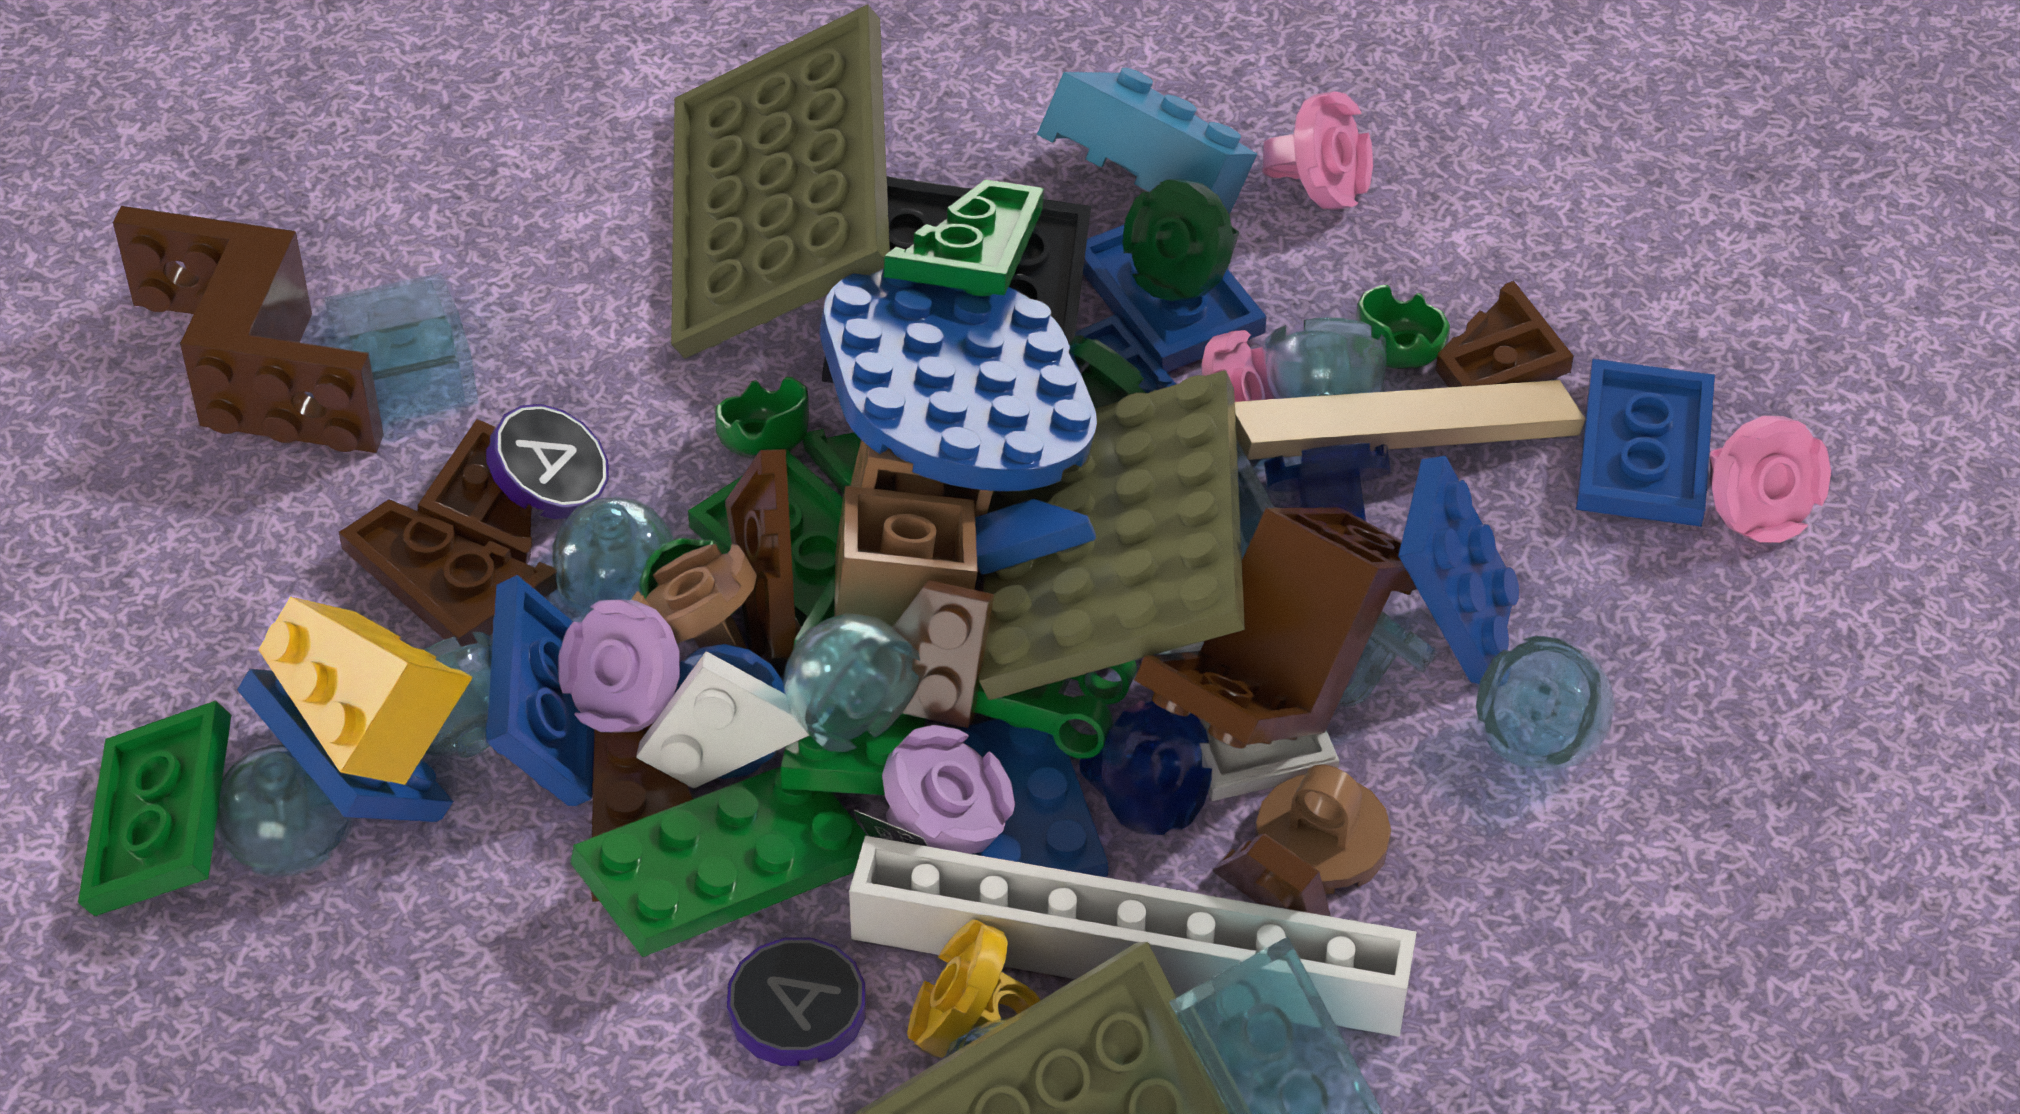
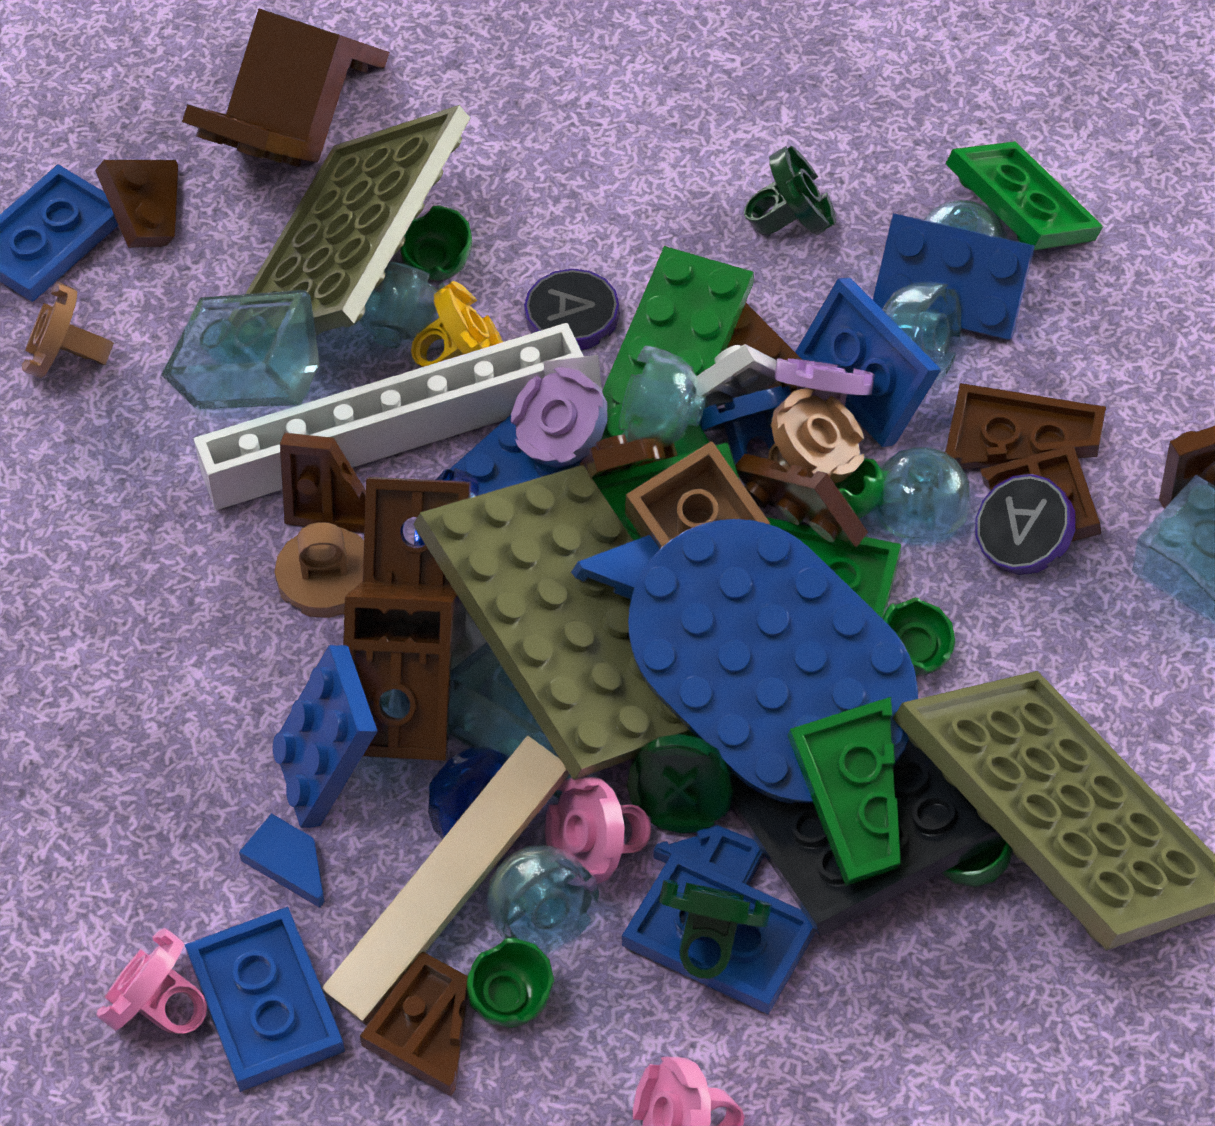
camera: 150 degrees right, 5 degrees up
yellow wedge [258,596,473,785] -> none
dark azure wedge [1037,68,1257,213] -> none
clear light blue cylinder [1476,635,1615,771] -> none
none -> blue tile [239,813,325,908]
none -> dark green tile [744,146,836,235]

